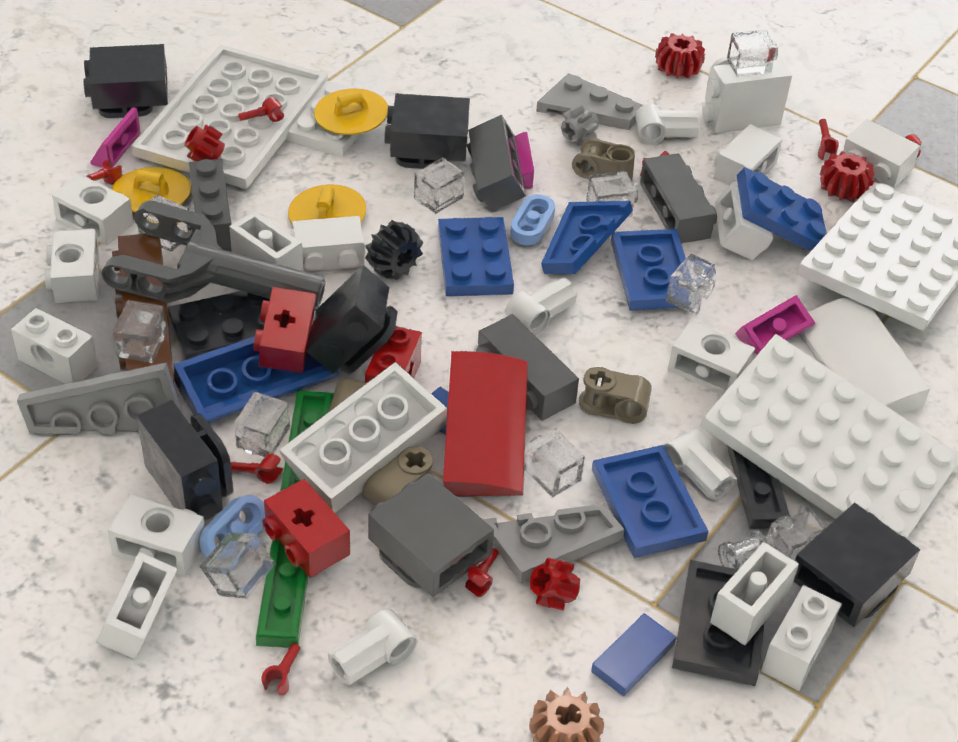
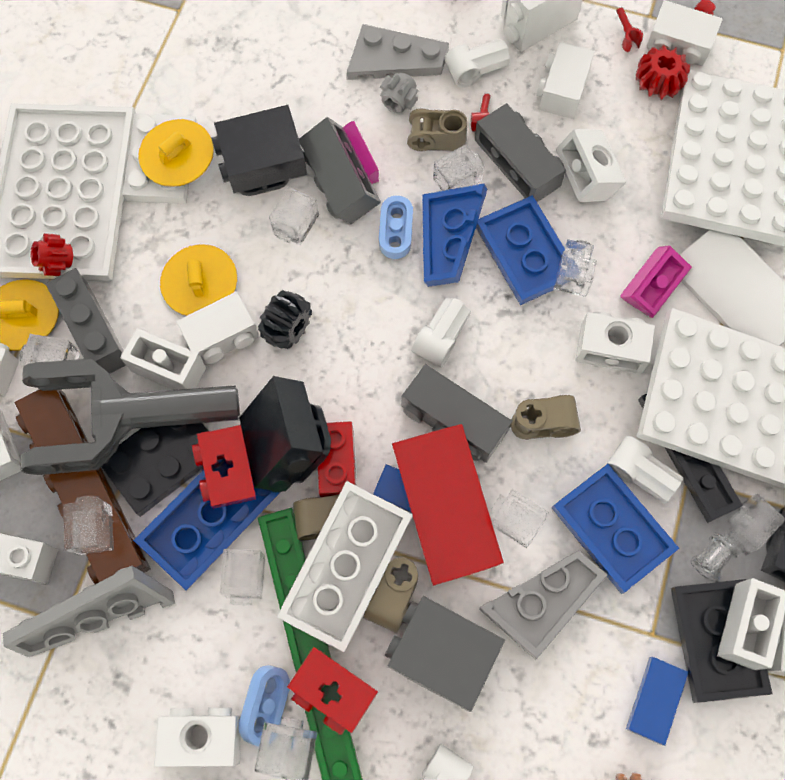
camera: 15 degrees left, 25 degrees up
black brick [136,400,234,521] -> none
red hand [231,453,283,484] -> none
red hand [238,97,284,122] -> none
blue plate [438,217,514,296] -> none
red hand [465,548,499,597] -> none
red gear [530,558,581,611] -> none
blue plate [736,167,827,252] -> none

